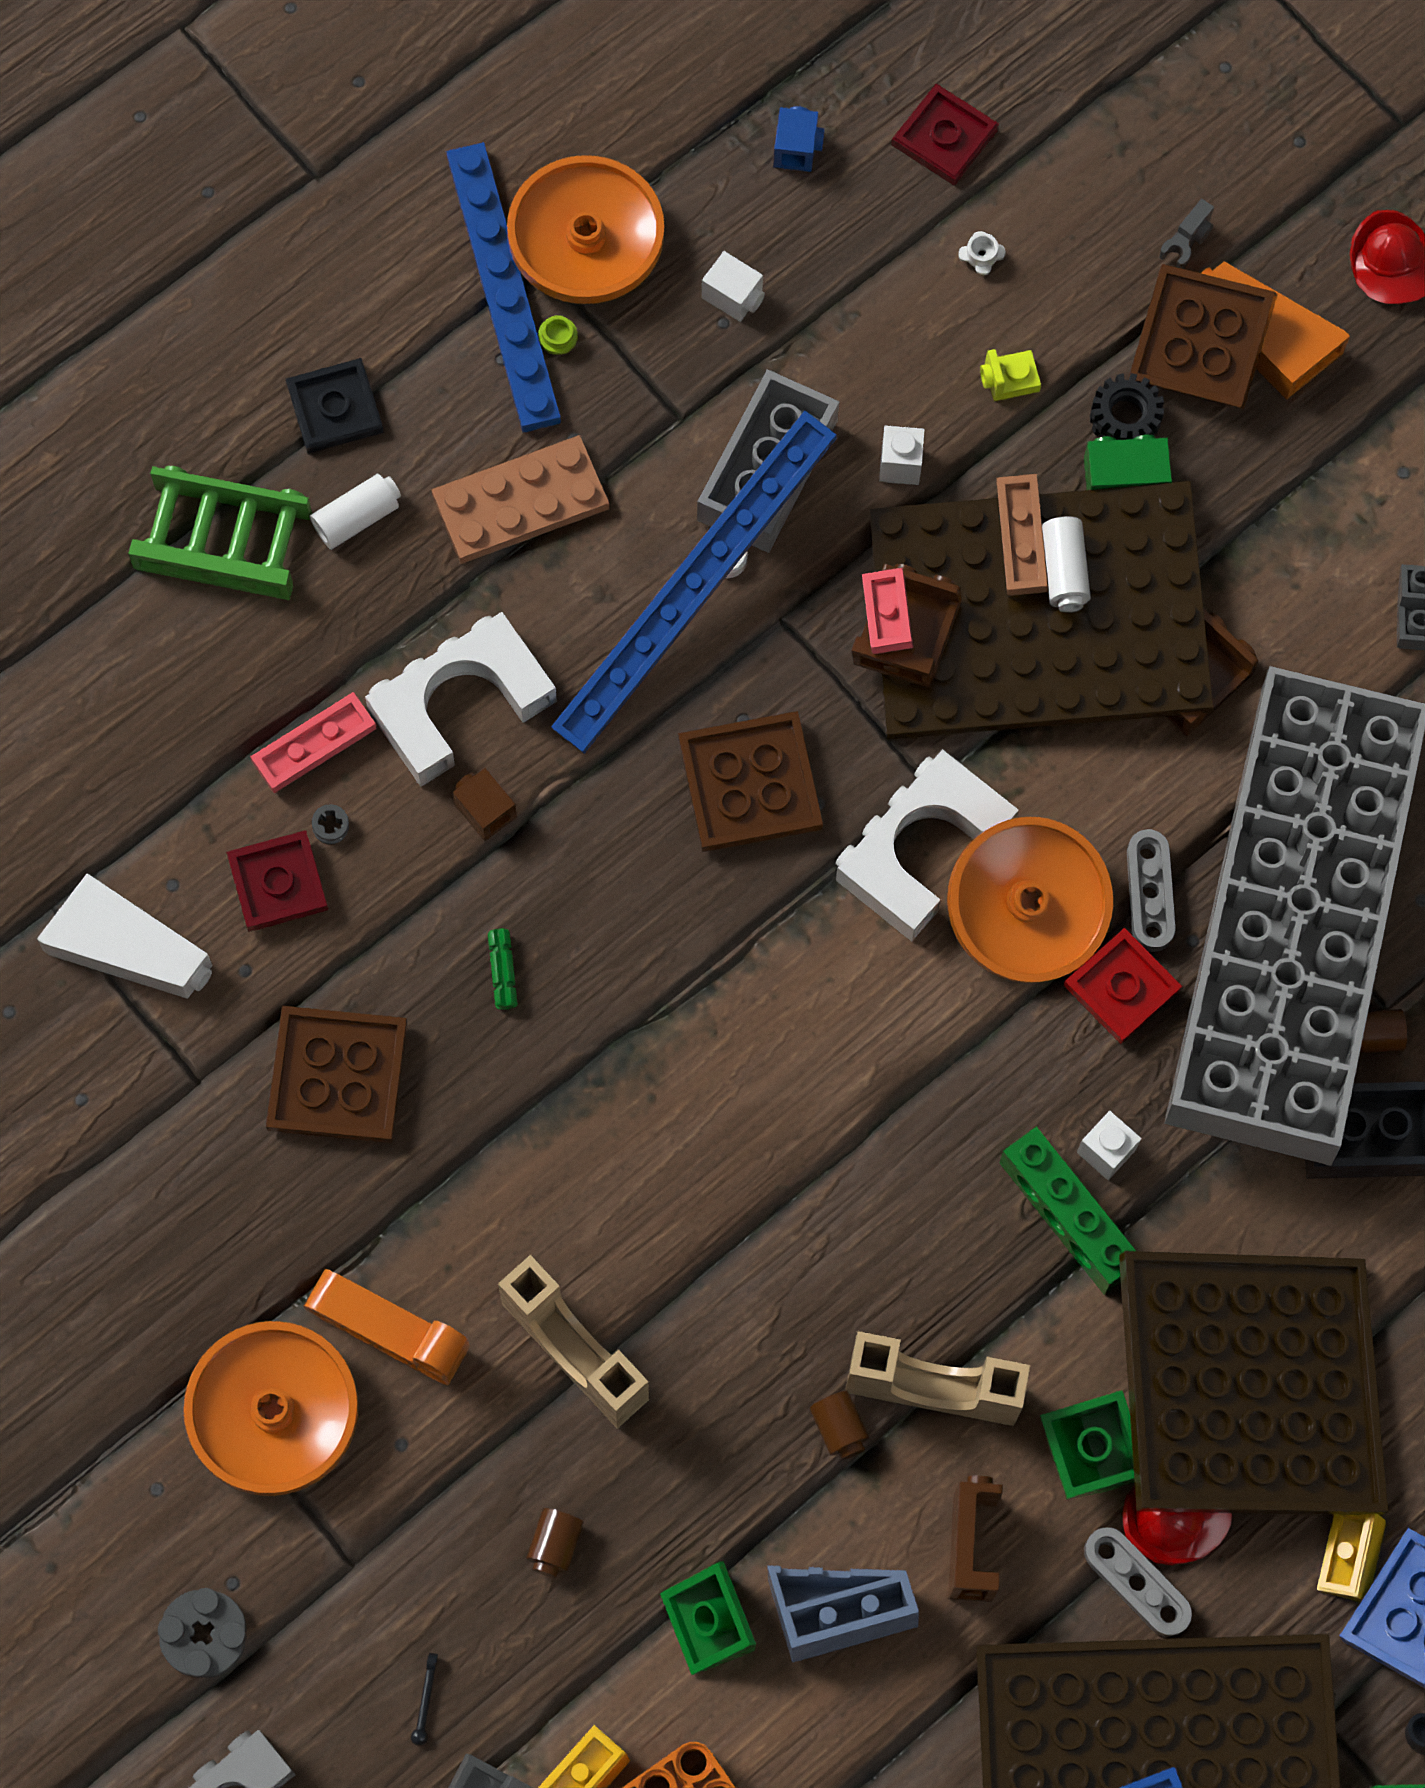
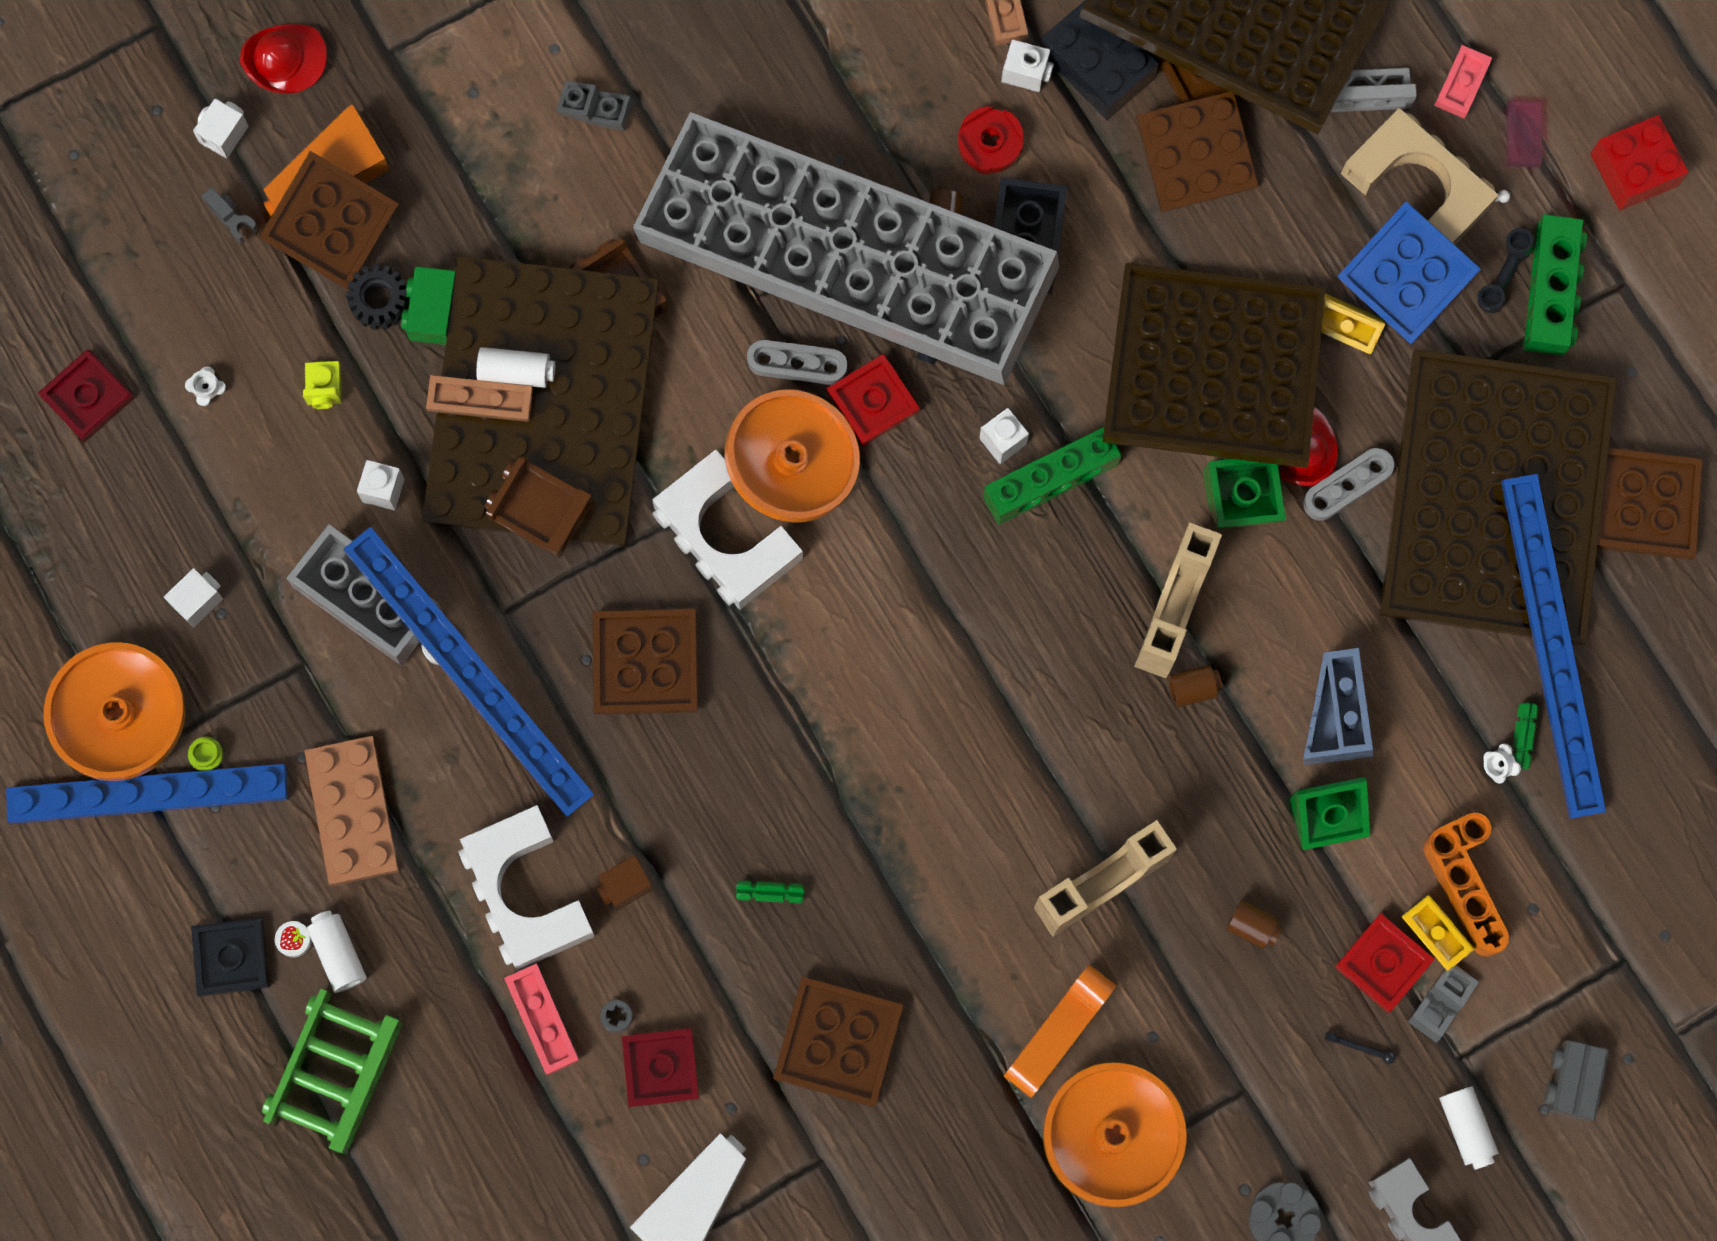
camera: 80 degrees left, 5 degrees up
blue brick [773,106,825,172] -> none
coral plate [862,568,914,654] -> none
reddish brown panel [948,1476,1003,1602] -> none
none -> white brick [193,99,249,158]
none -> tile [275,921,312,958]
none -> red plate [1335,913,1435,1013]

